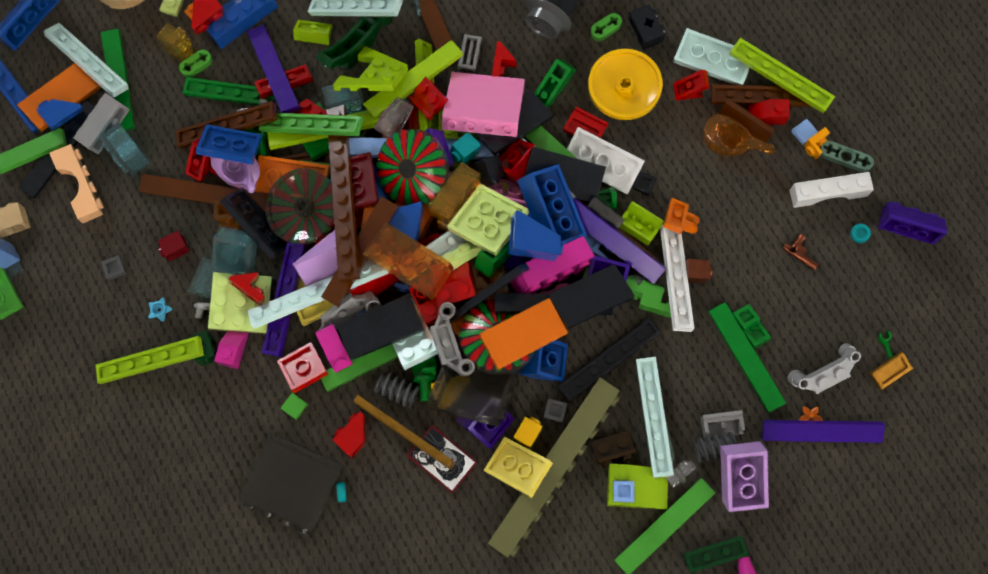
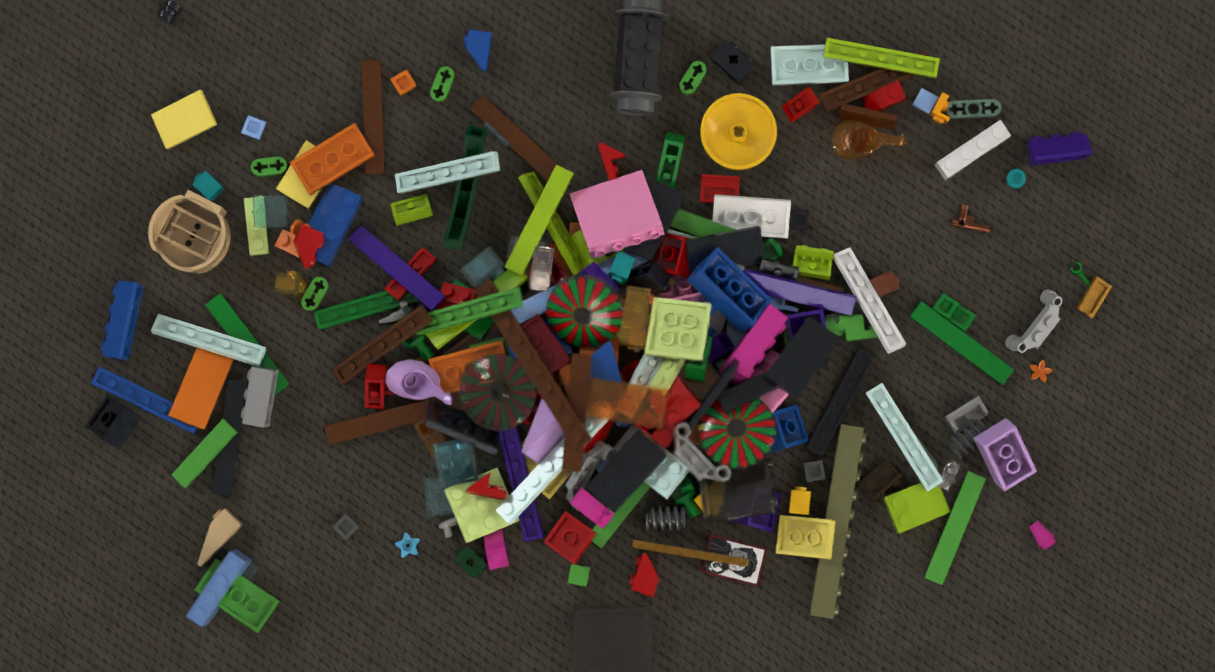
camera: 30 degrees left, 10 degrees up
blue slope [36,99,83,131] -> none
light nougat arch [49,144,104,224] -> none
lime tile [95,336,204,384] -> none
clear light blue brick [101,123,151,176] -> none
dark red brick [158,230,191,262] -> none
blue tile [196,124,262,165] -> none
lime wing [333,47,408,91] -> none
teal tile [337,482,347,503] -> none
red plate [409,77,449,121] -> none
light grey tile [458,34,482,72] -> none
orange tile [479,298,568,370] -> none
blue slope [508,210,563,261] -> none
light blue tile [613,481,635,502] -> none
orange hinge [663,198,700,234] -> none
dark green plate [683,536,749,573] -> none
dark purple tile [762,420,885,443] -> none

